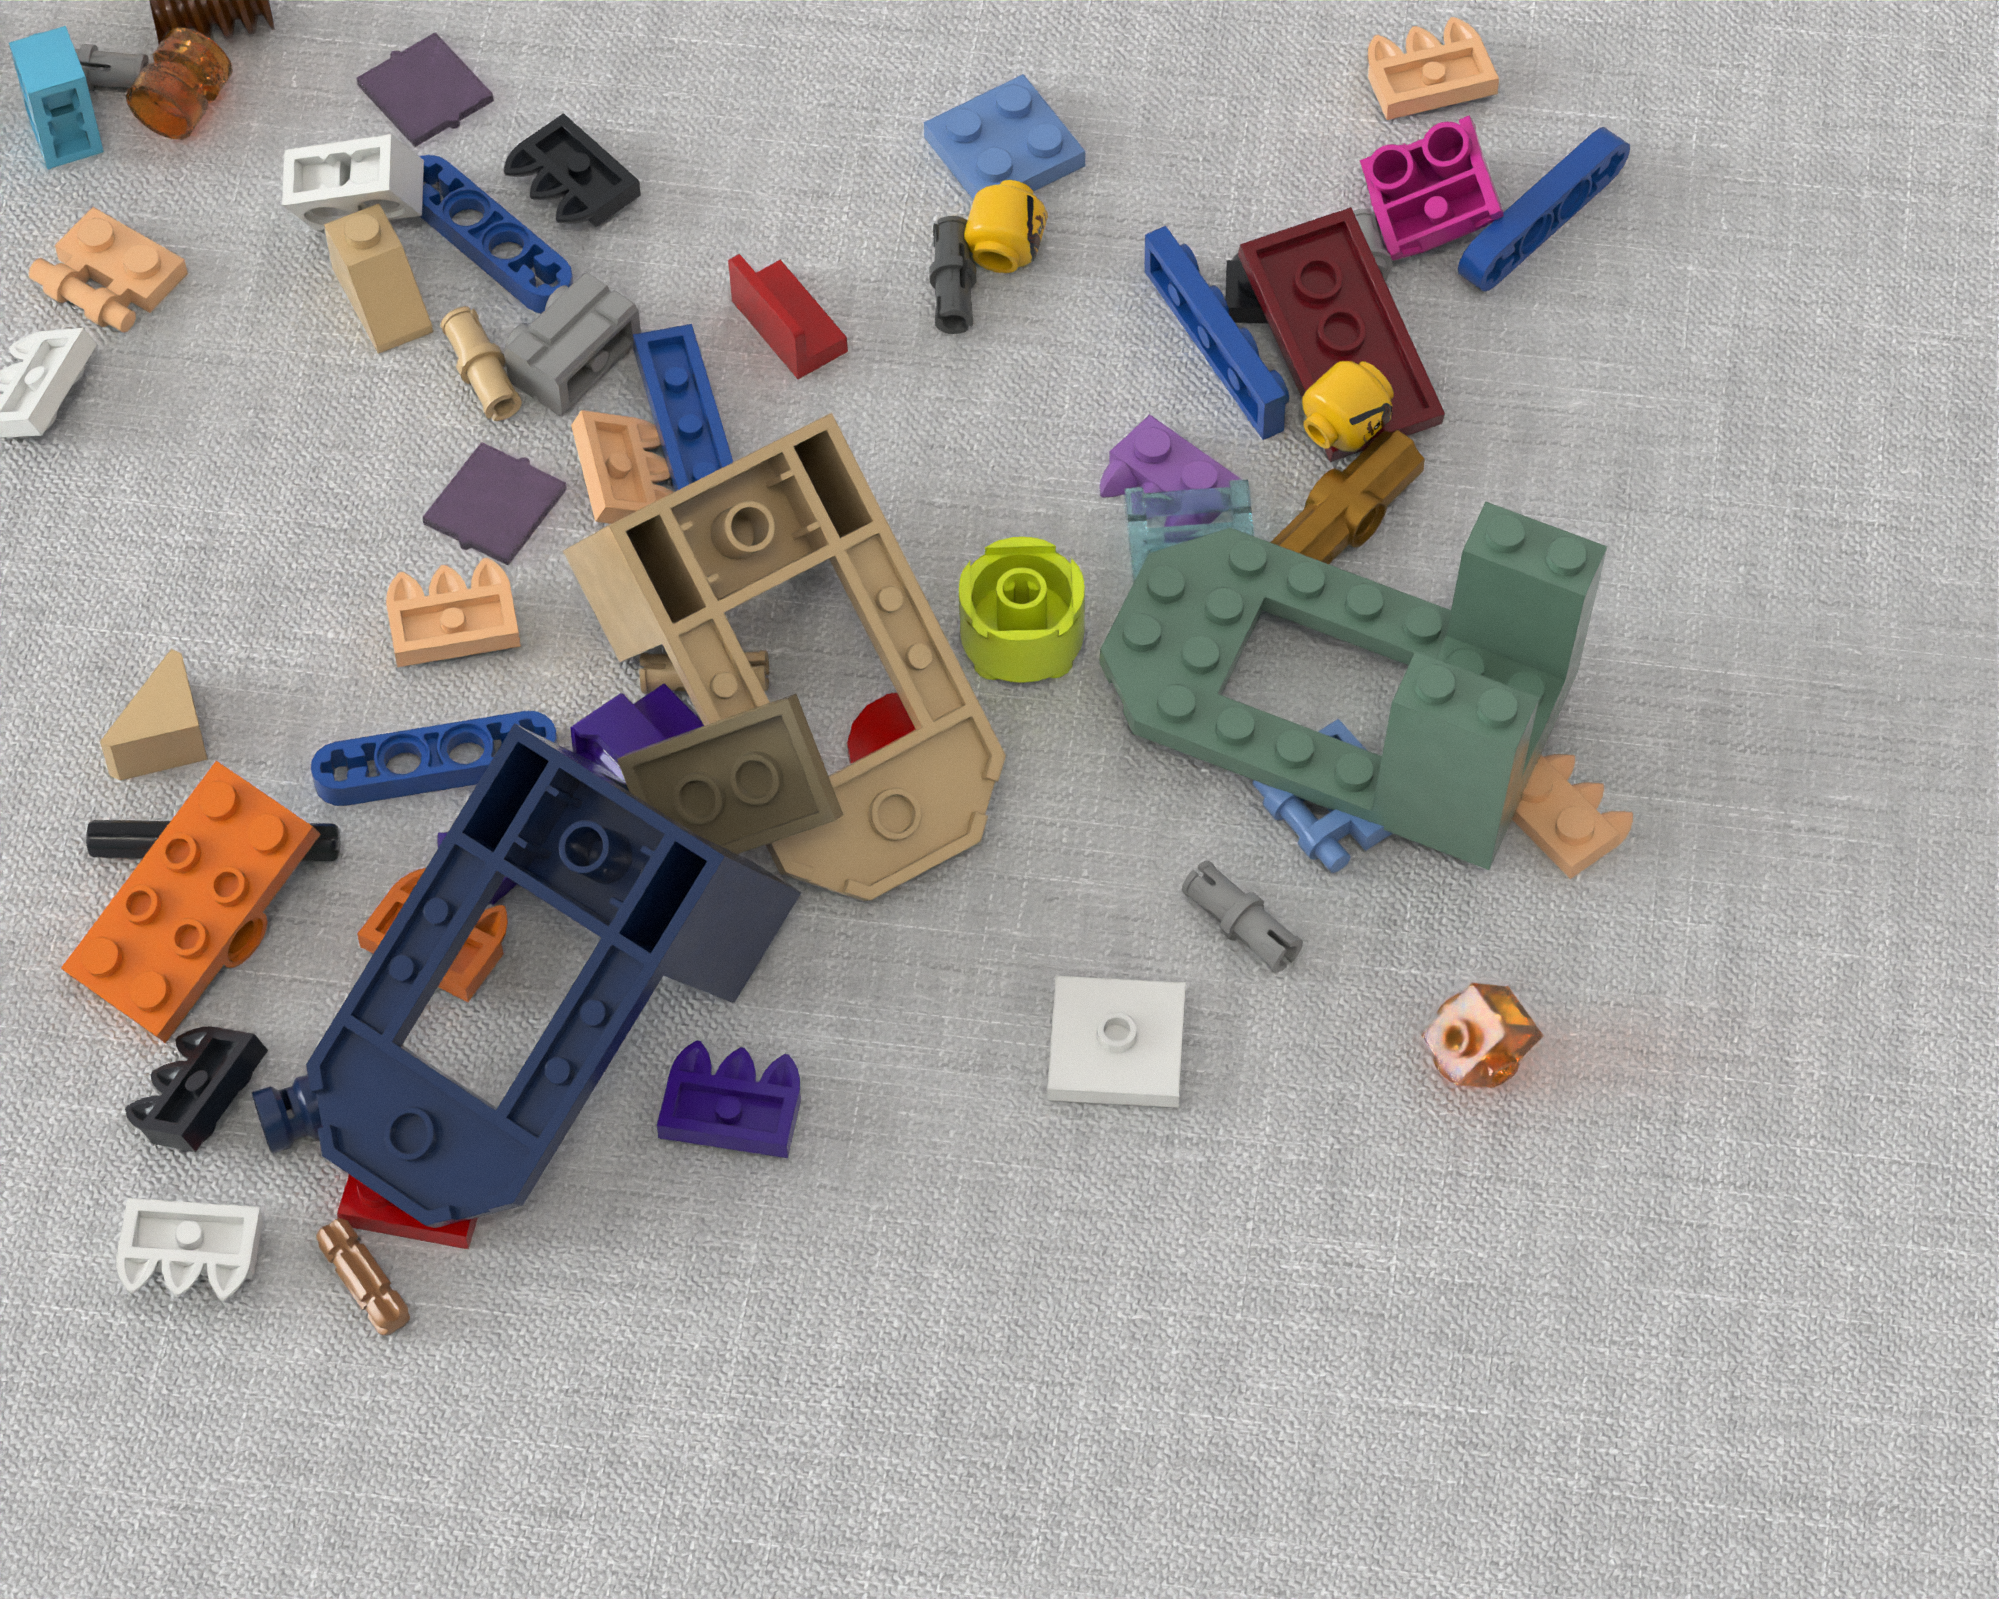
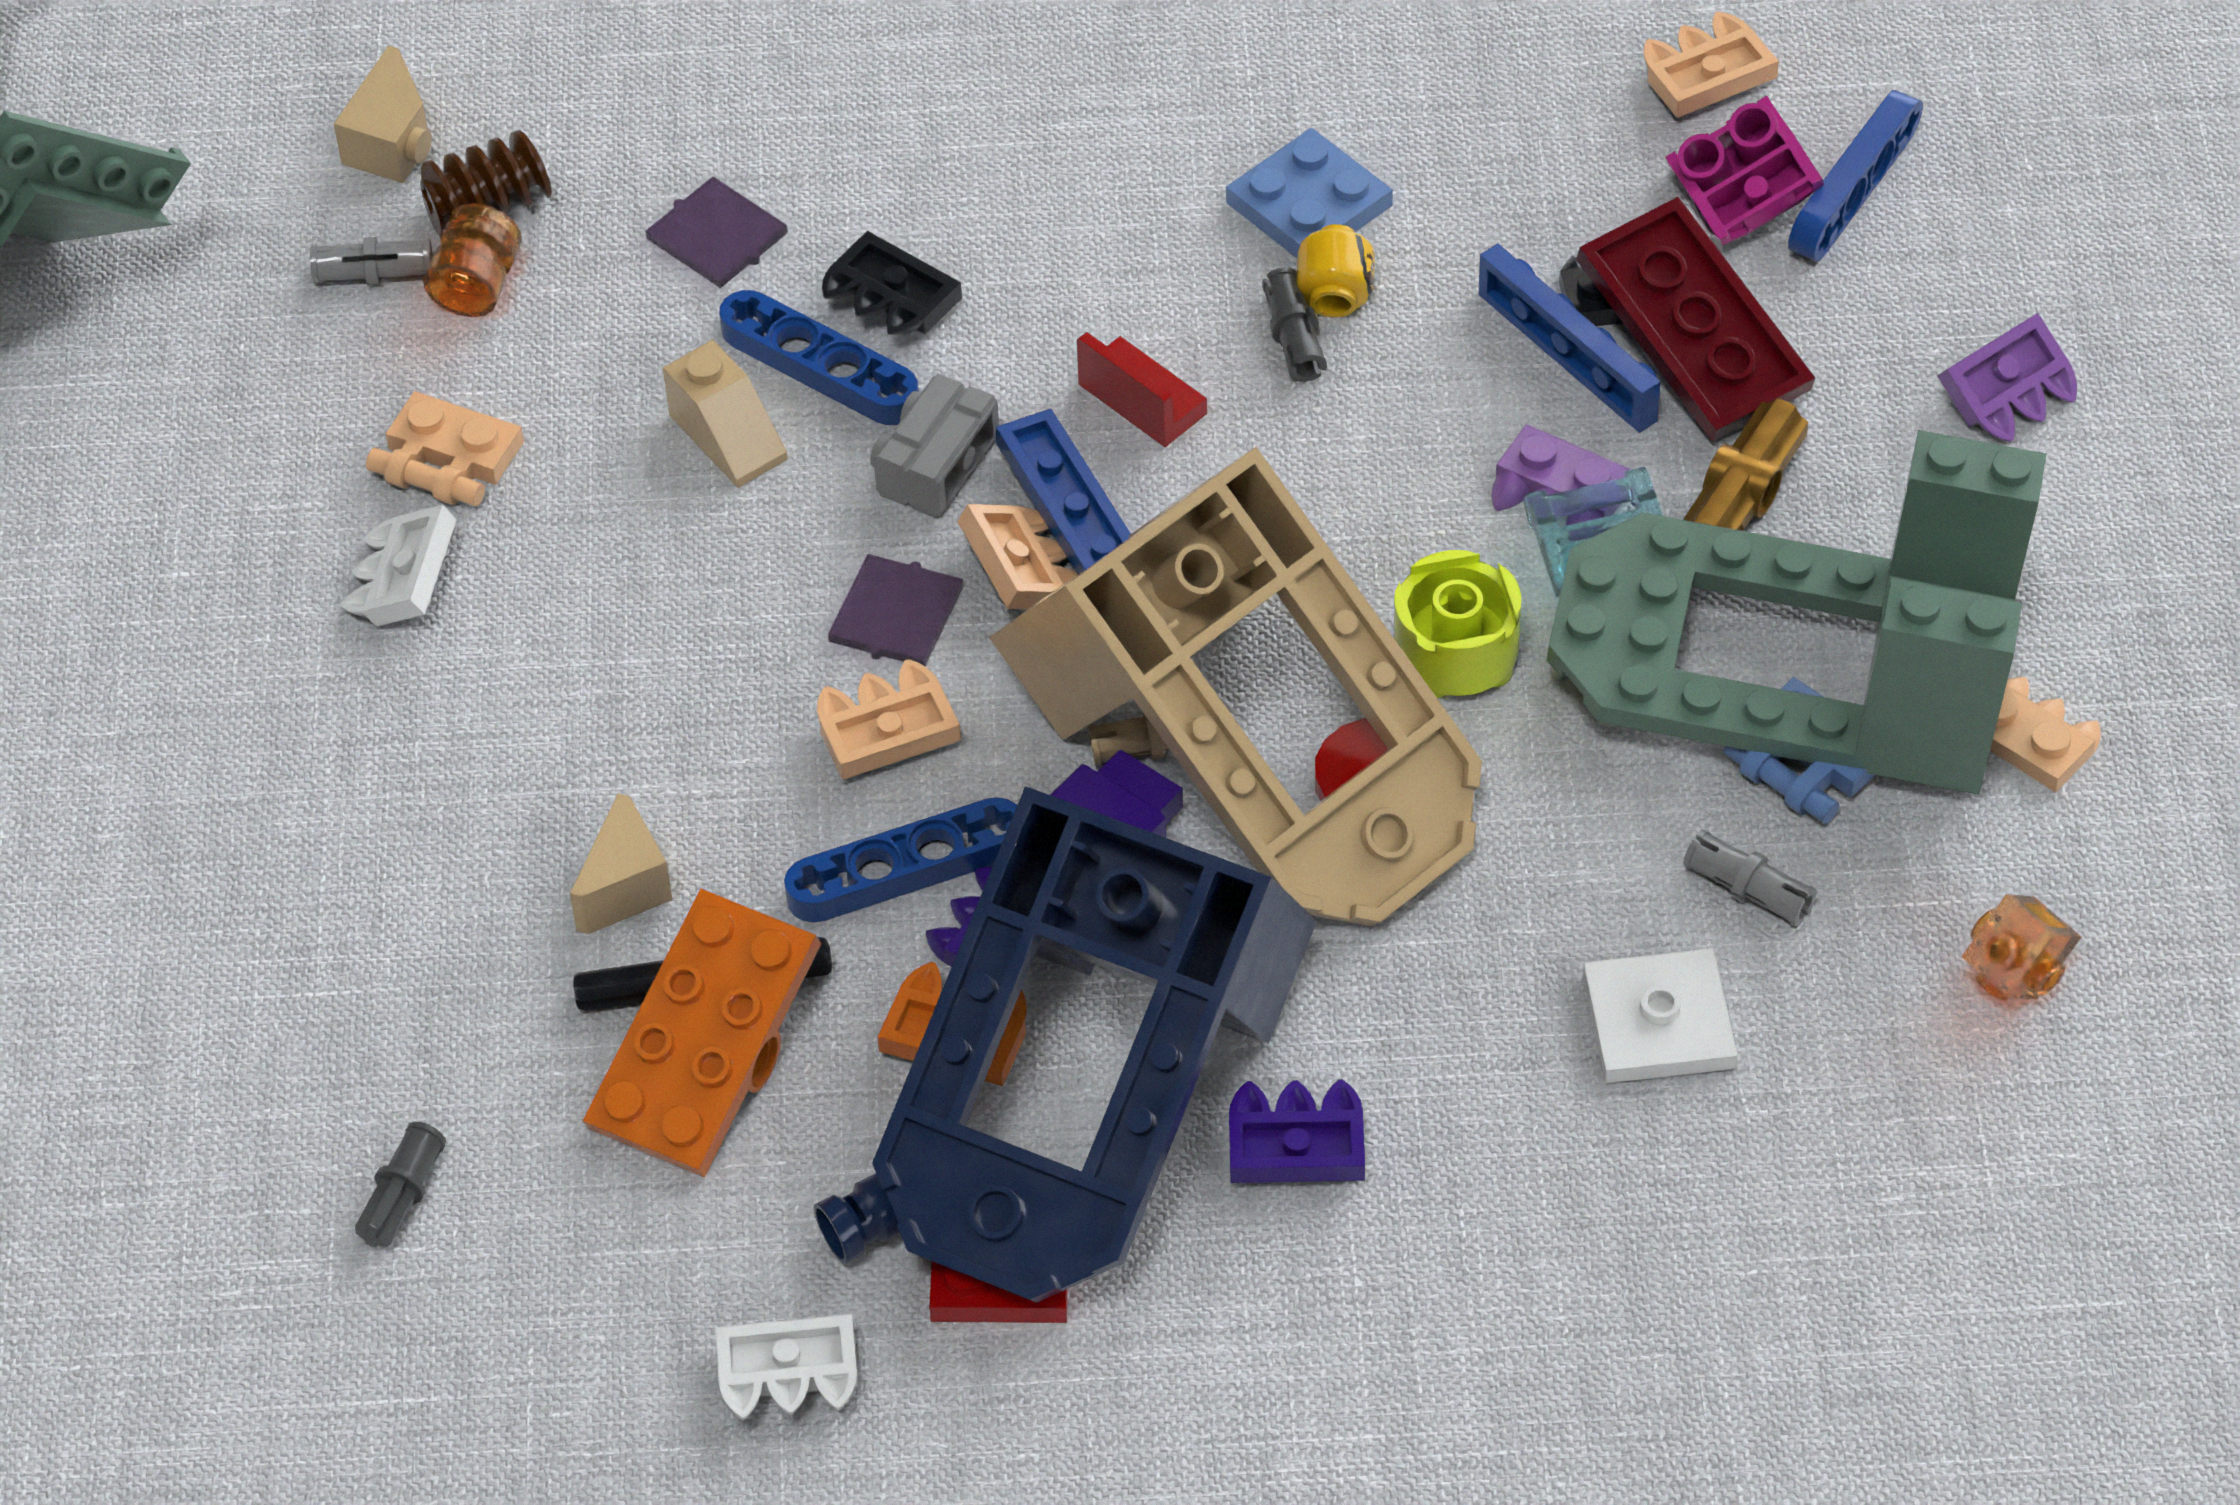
camera: 10 degrees left, 5 degrees down
medium azure brick [9,26,104,169] -> none
black plate [125,1026,268,1152] -> none
white brick [282,134,424,231] -> none
medium nougat axle [316,1218,410,1336] -> none
tan pin [440,306,522,421] -> none
dark tan plate [617,694,843,854] -> none
yellow head [1302,361,1394,452] -> none
none -> medium lavender plate [1937,313,2077,442]

